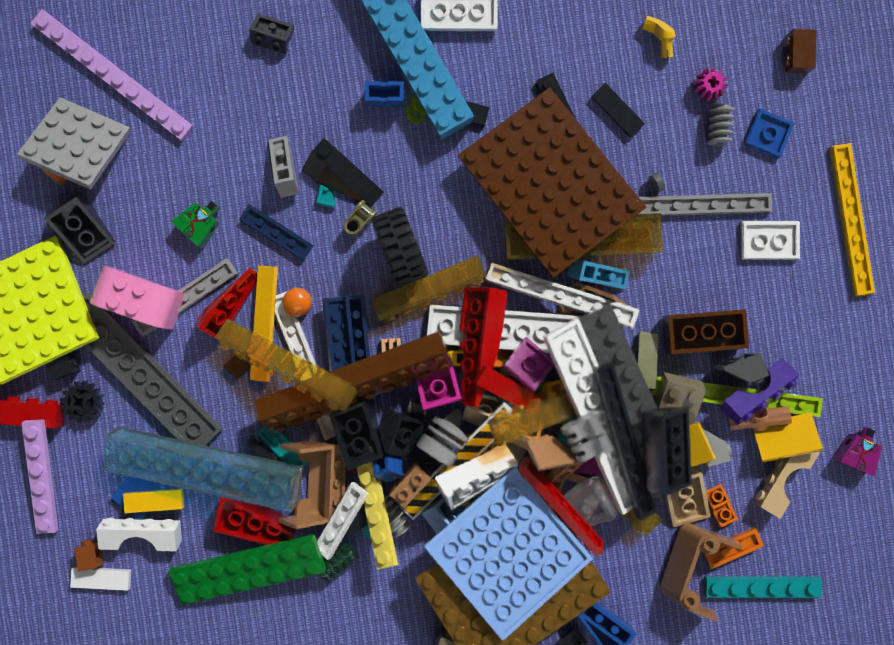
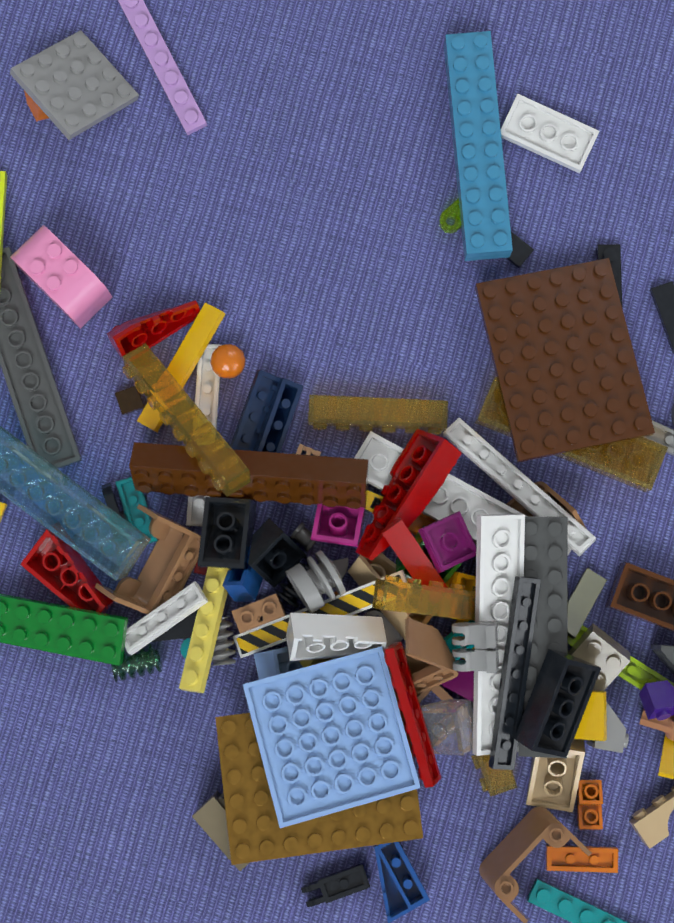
camera: 25 degrees right, 5 degrees down
black slope [44,191,115,264] -> none
light grey tile [132,258,238,337] -> none
green torso [171,200,220,248] -> none
dark blue tile [239,204,314,261] -> none
black bracket [249,13,294,54] -> none
light grey slope [269,136,299,198] -> none
black wedge [302,138,384,206] -> none
teal tile [316,185,336,209] -> none
olive piece [344,200,378,237] -> none
blue brick [365,81,405,107] -> none
black tyre [372,207,429,286] -> none
dark azure slope [567,259,630,289] -> none

